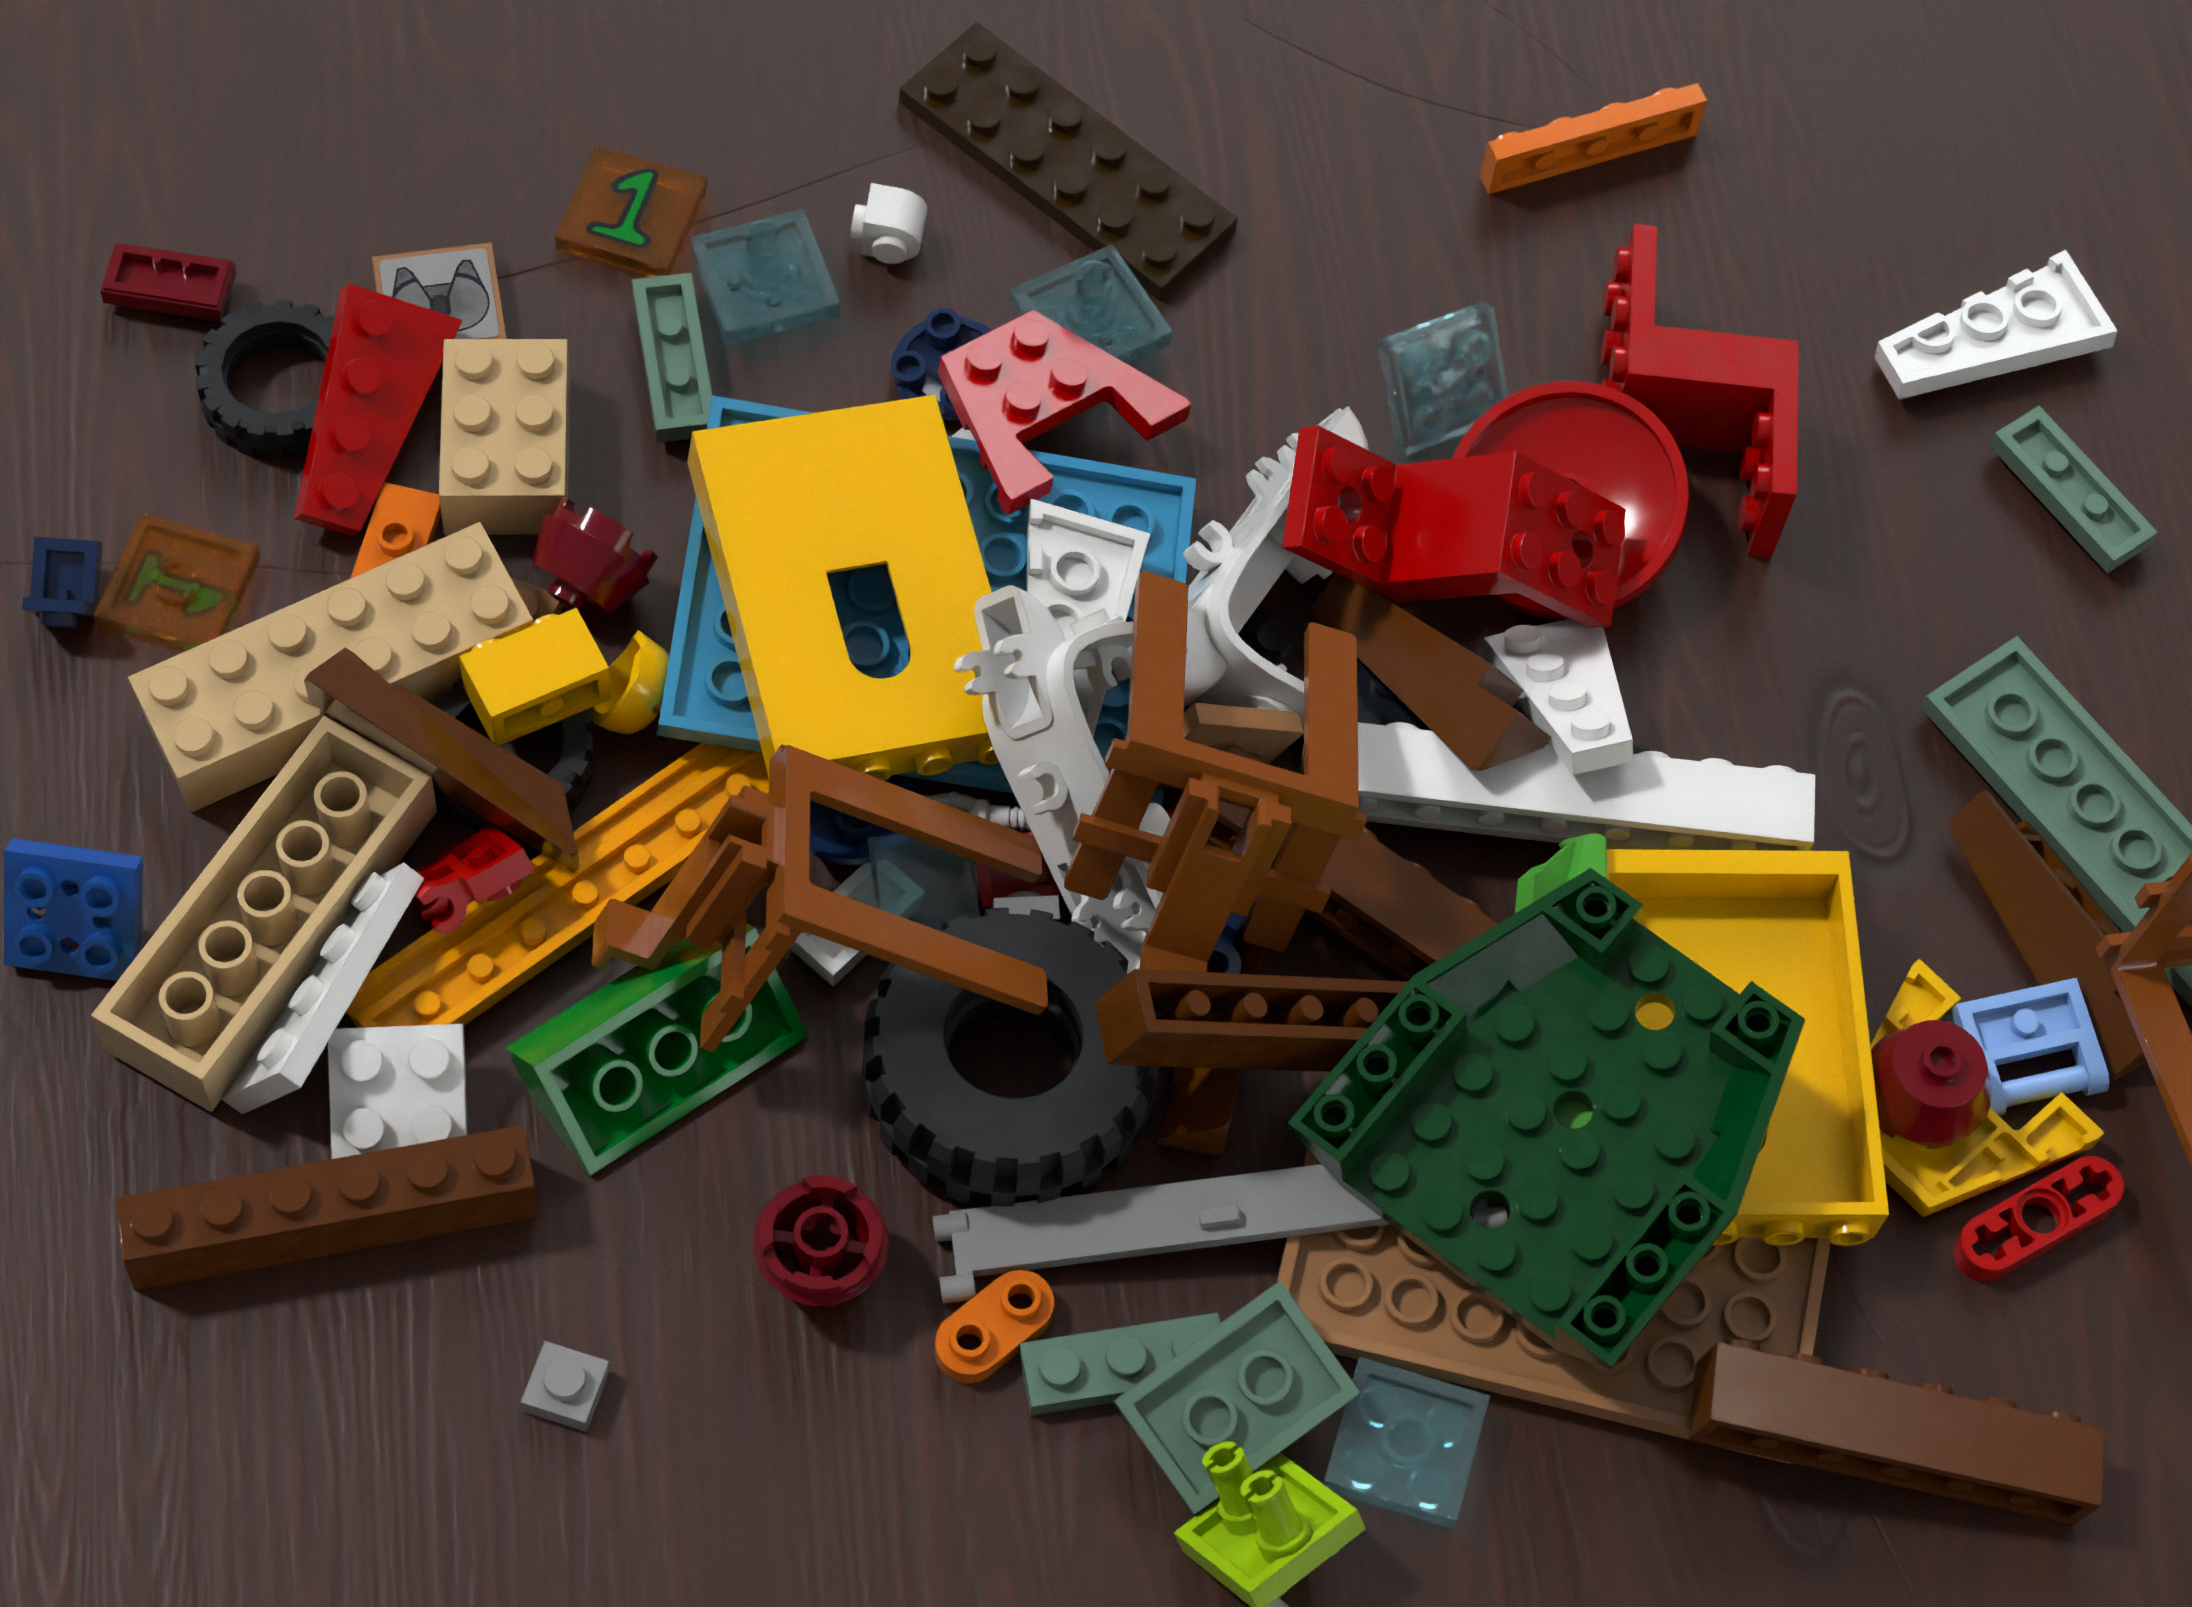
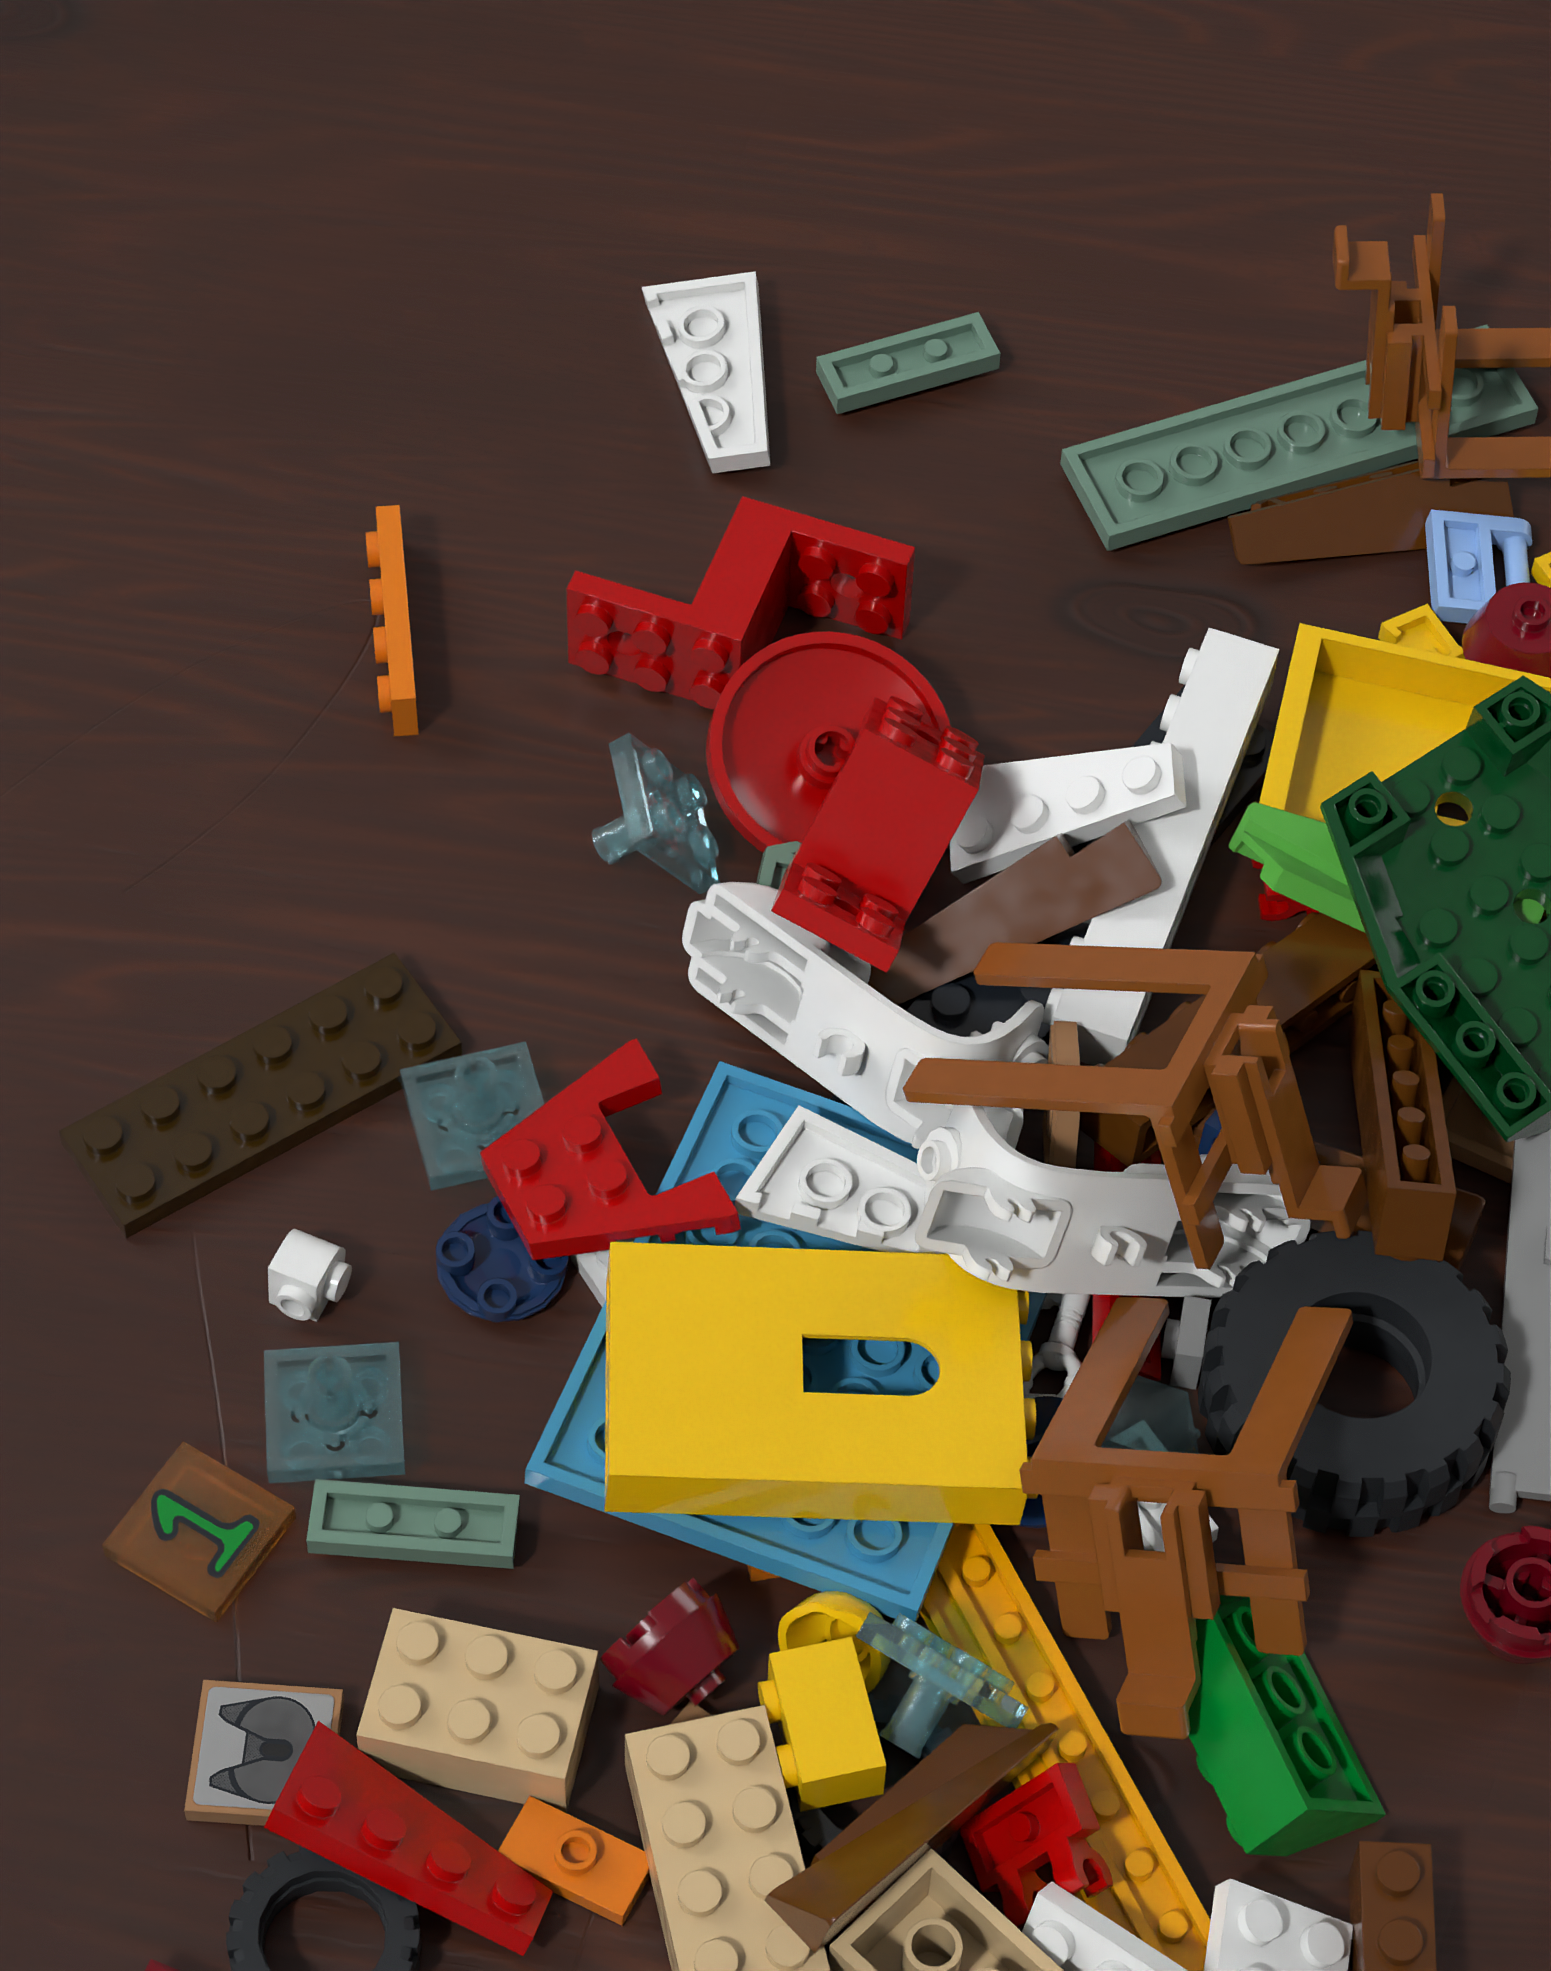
camera: 70 degrees left, 5 degrees down
none -> clear light blue plate [855,1612,1029,1758]

